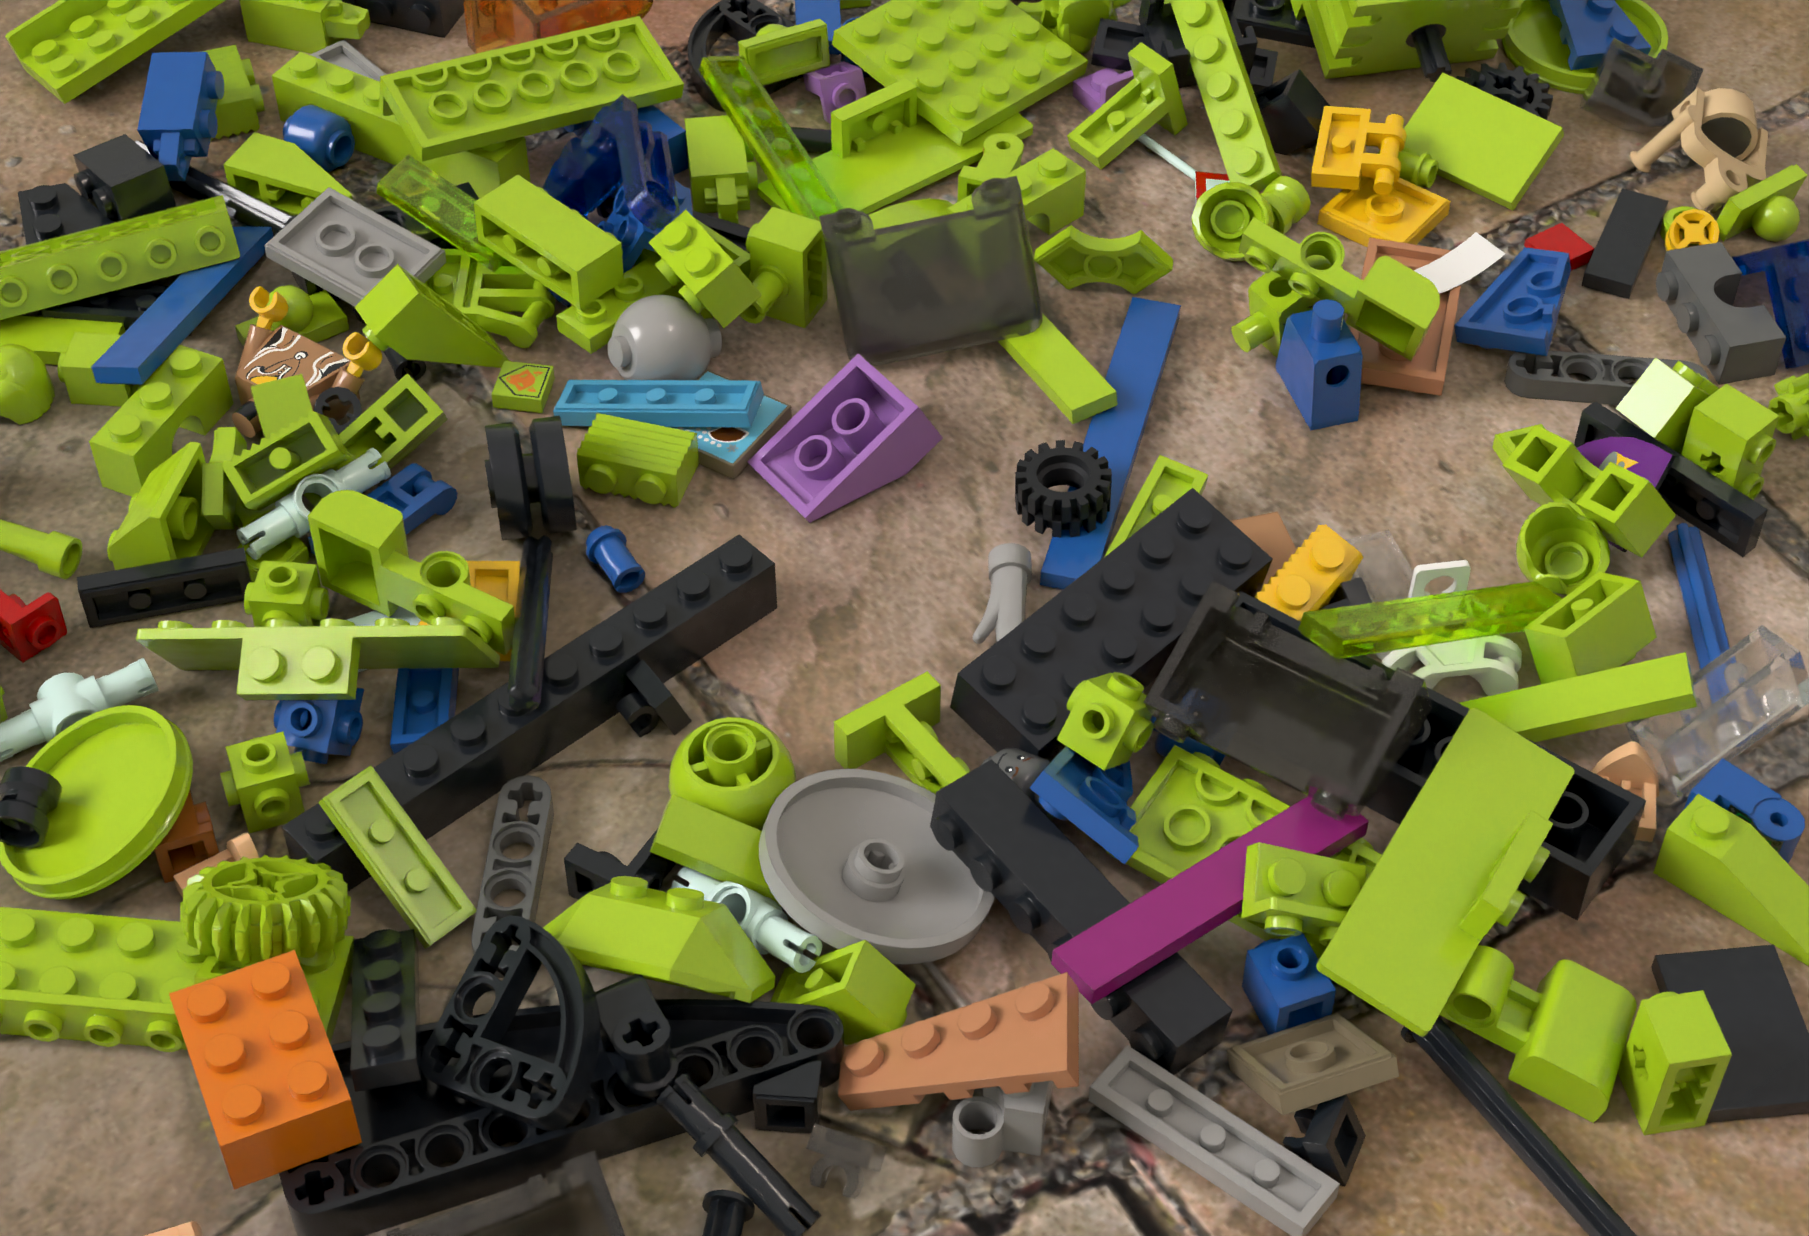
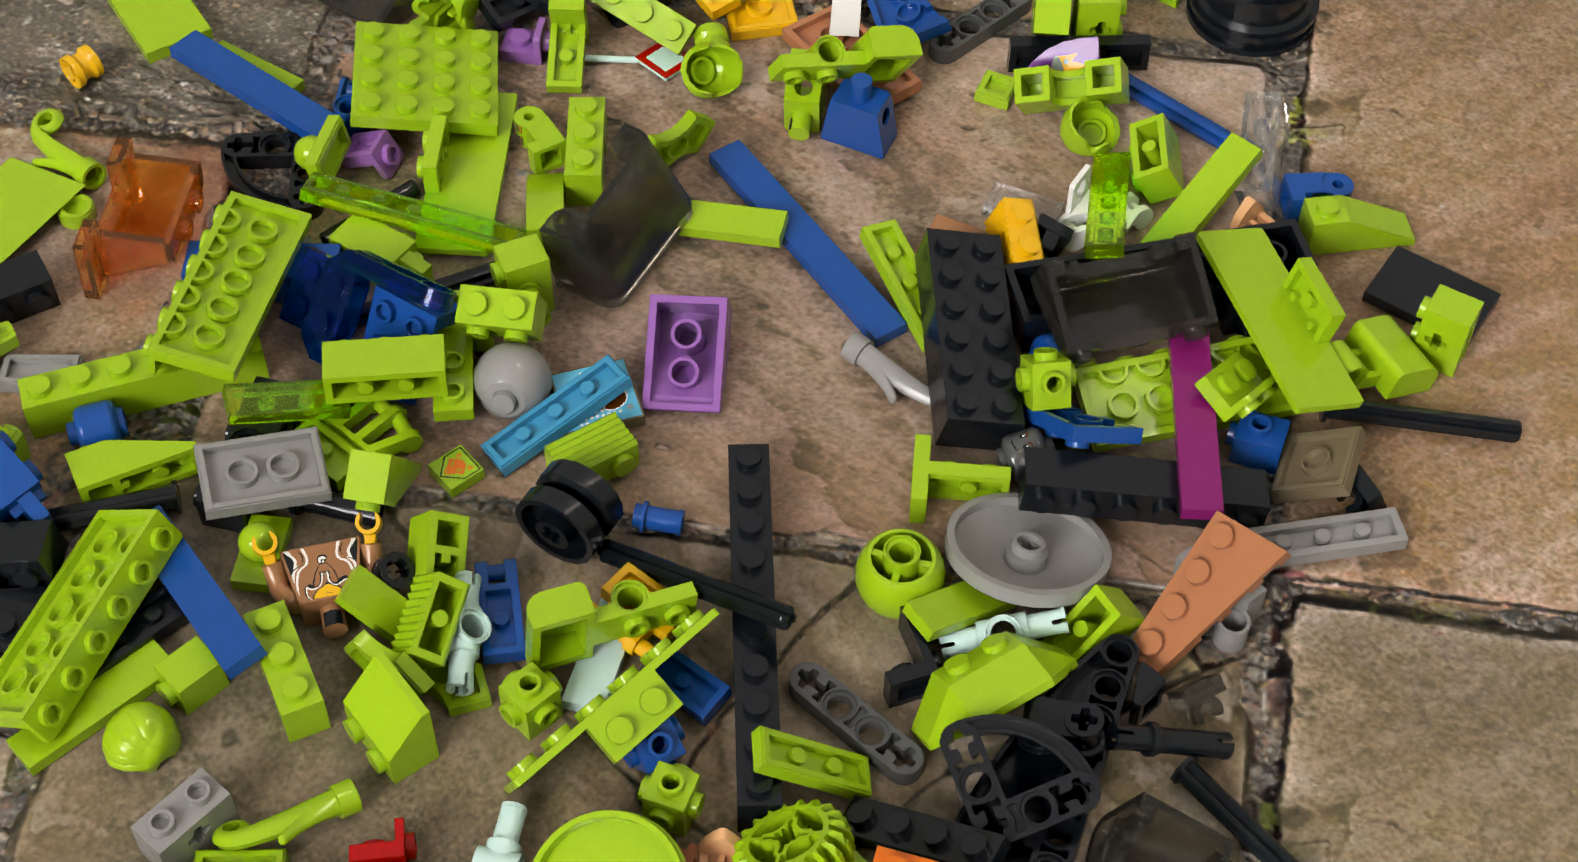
camera: 50 degrees left, 5 degrees up
black tile [77,547,252,628] -> none
black tile [615,659,692,737] -> none
black tyre [1015,440,1112,538] -> none

